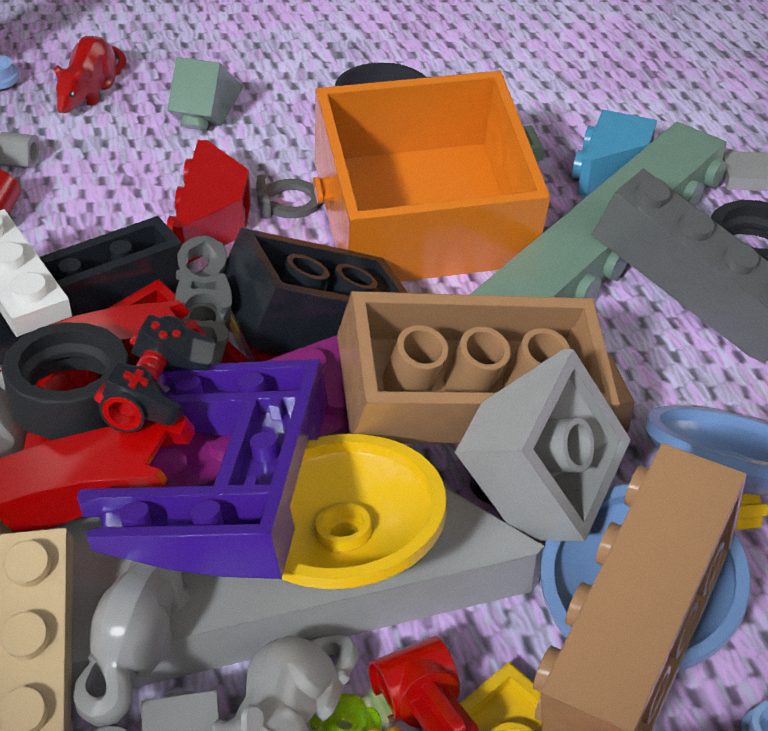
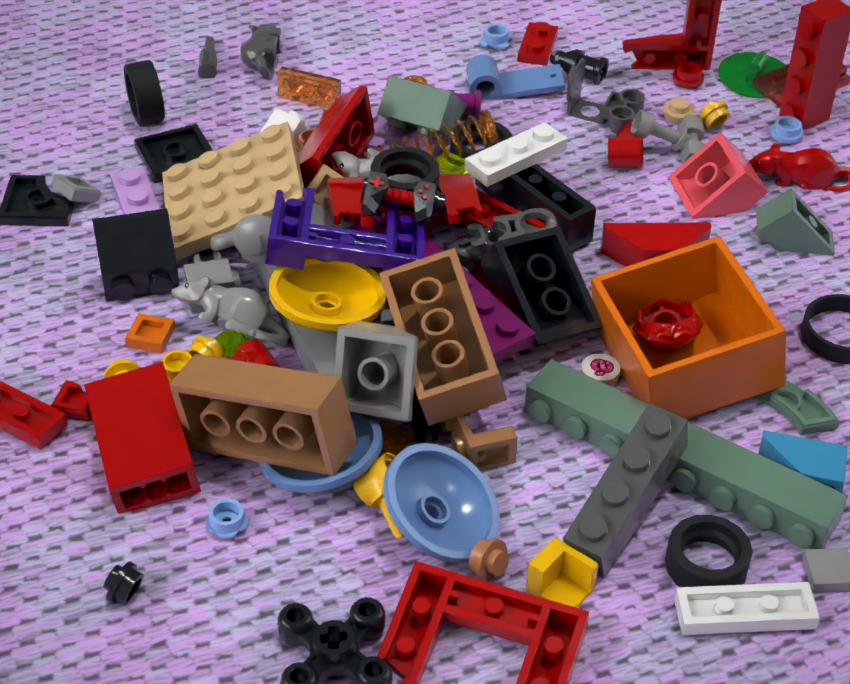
camera: 85 degrees right, 0 degrees up
none -> white tile [581,354,620,387]
none -> red hair [632,298,704,351]
none -> coral slope [668,132,768,219]

